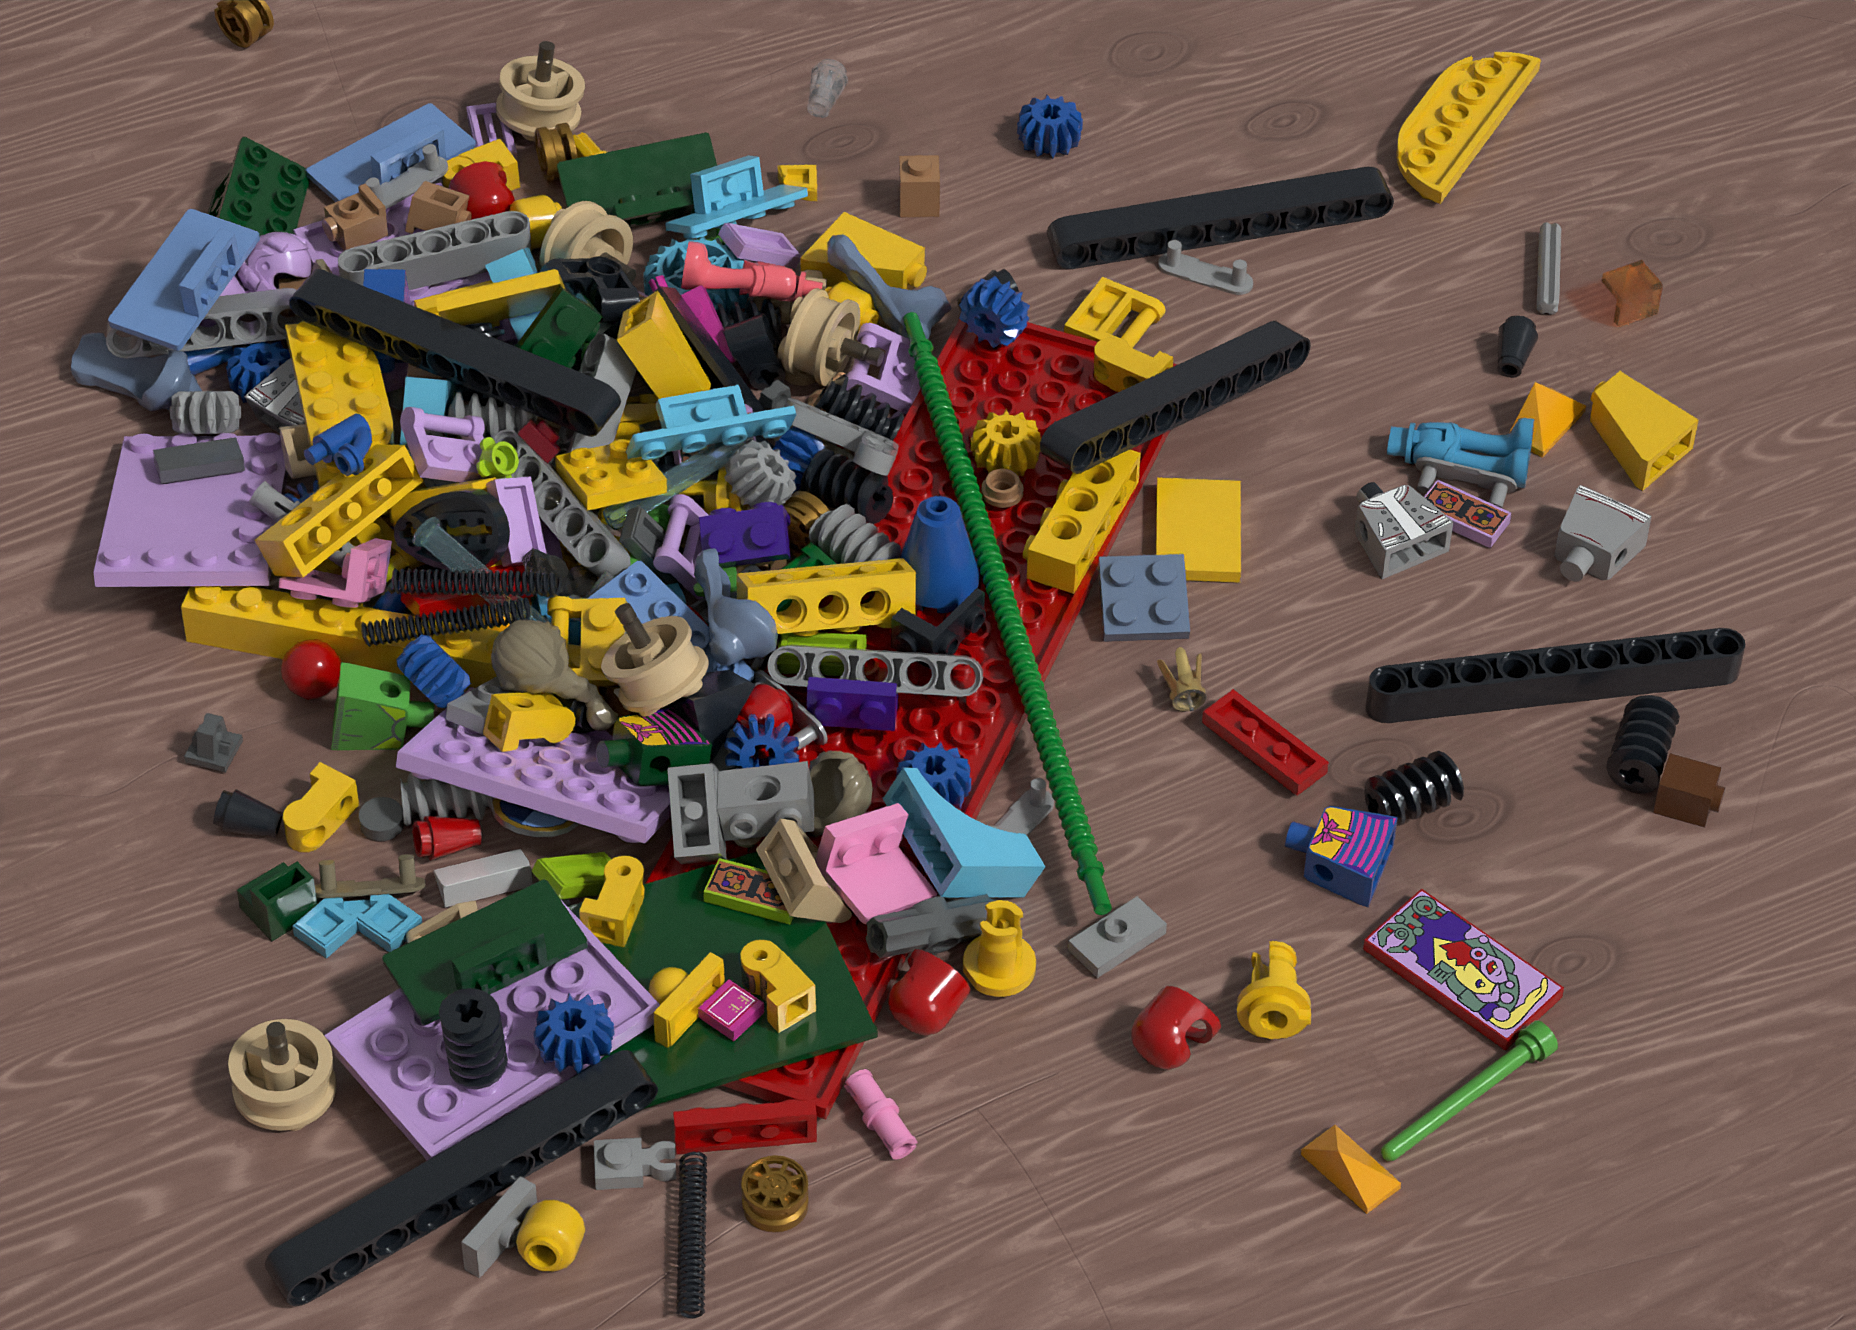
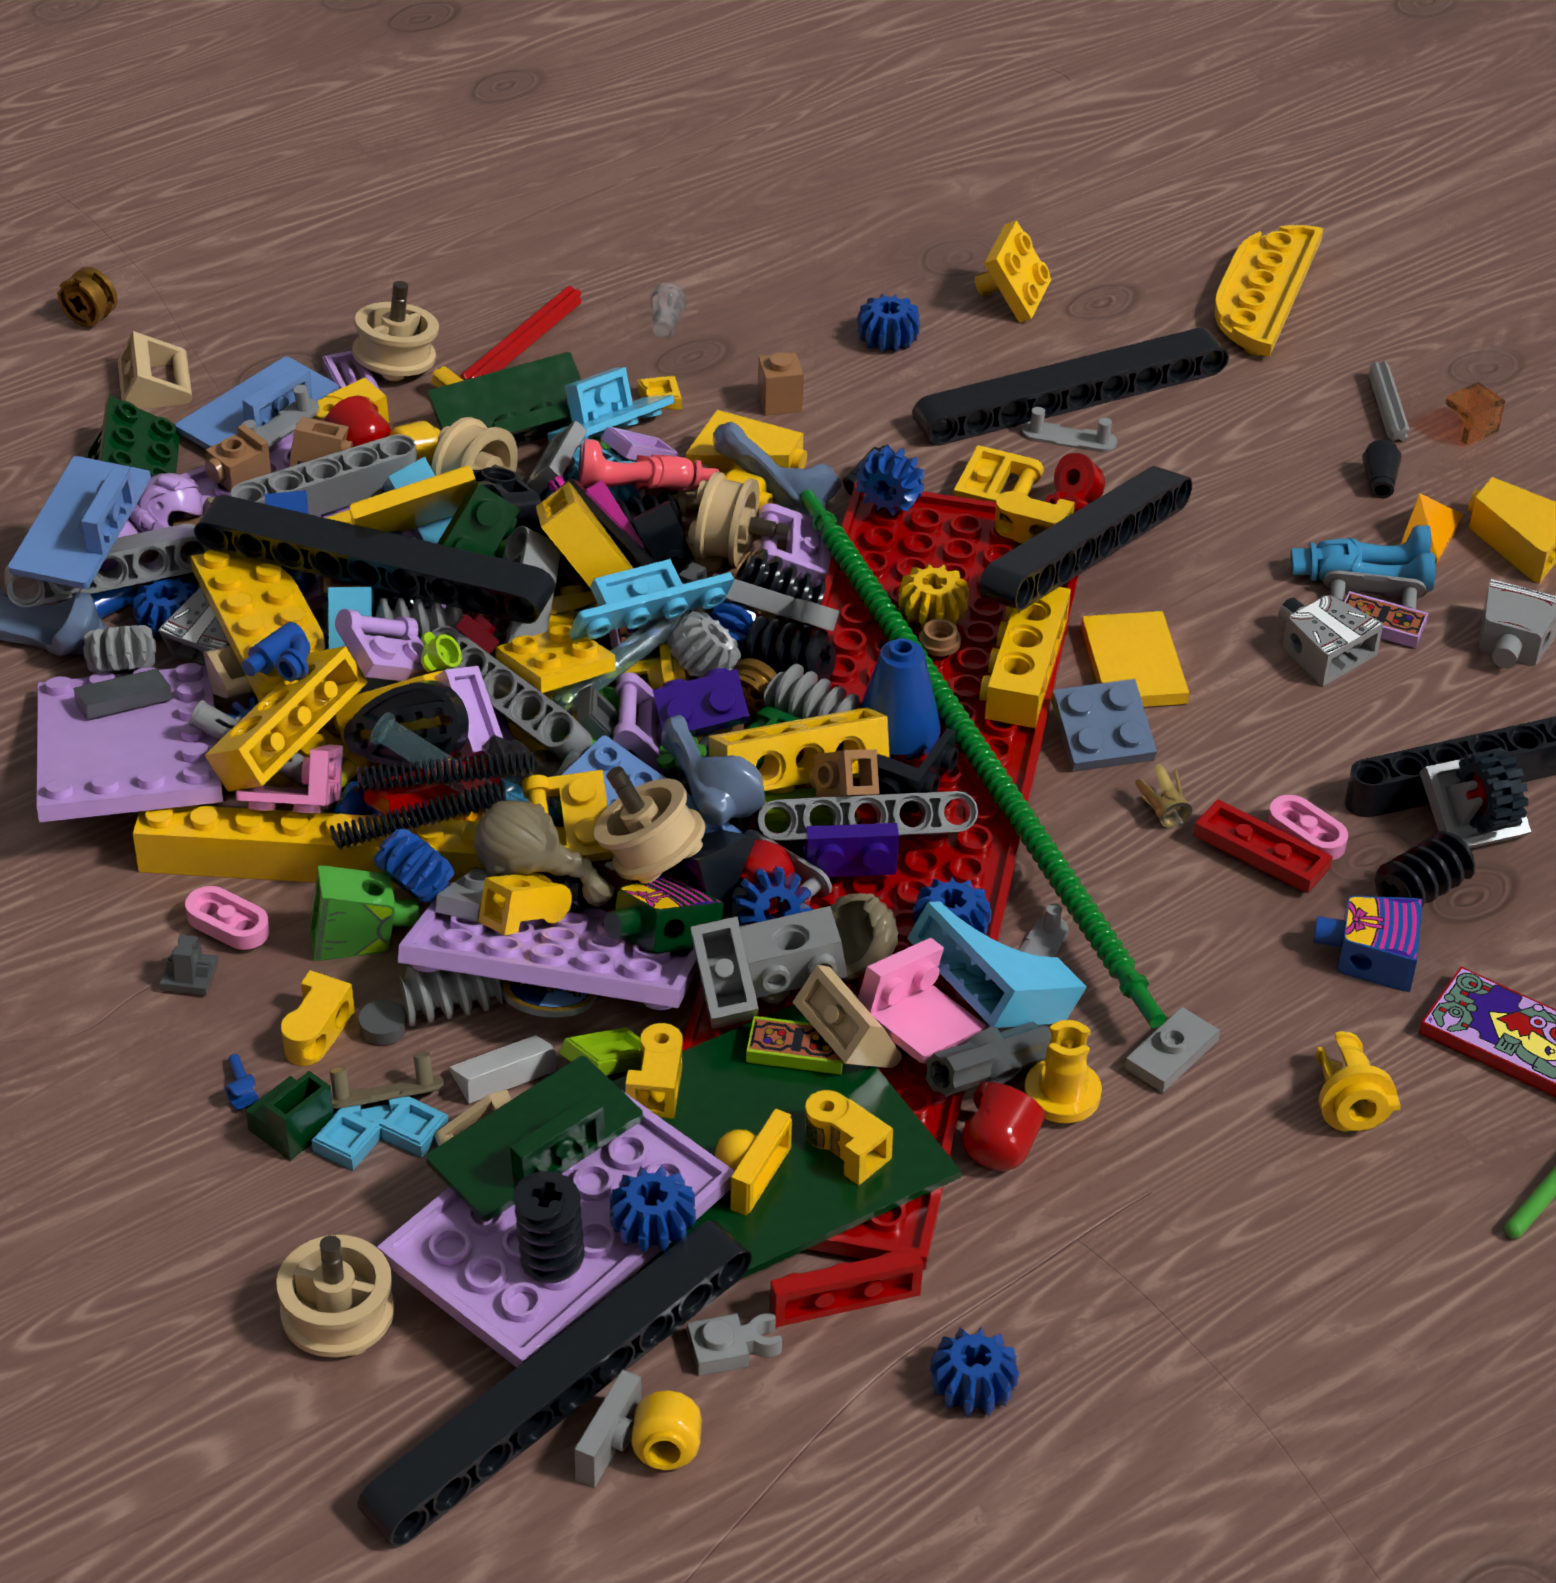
camera: 10 degrees left, 5 degrees down
black cone [213,789,283,838] -> none
red piece [281,639,342,700] -> none
red cone [413,816,482,860] -> none
pearl gold wheel [534,122,578,182] -> none
black piece [676,1151,707,1318] -> none
dark pink tile [698,980,764,1042] -> none
pearl gold wheel [741,1155,809,1232] -> none
bright pink pin [844,1069,918,1160] -> none
red helmet [1131,986,1221,1070] -> none
light orange slope [1301,1125,1401,1214] -> none
none -> tan tile [117,331,193,409]
none -> bright pink plate [185,886,270,950]
none -> blue hand [225,1054,259,1111]
none -> red axle [460,286,582,380]
none -> light grey plate [526,420,587,494]
none -> medium nougat brick [809,749,879,798]
none -> blue gear [930,1326,1019,1417]
none -> yellow plate [975,220,1051,323]
none -> red piece [1045,453,1106,512]
none -> bright pink plate [1268,795,1348,860]
none -> plate [1419,748,1531,849]

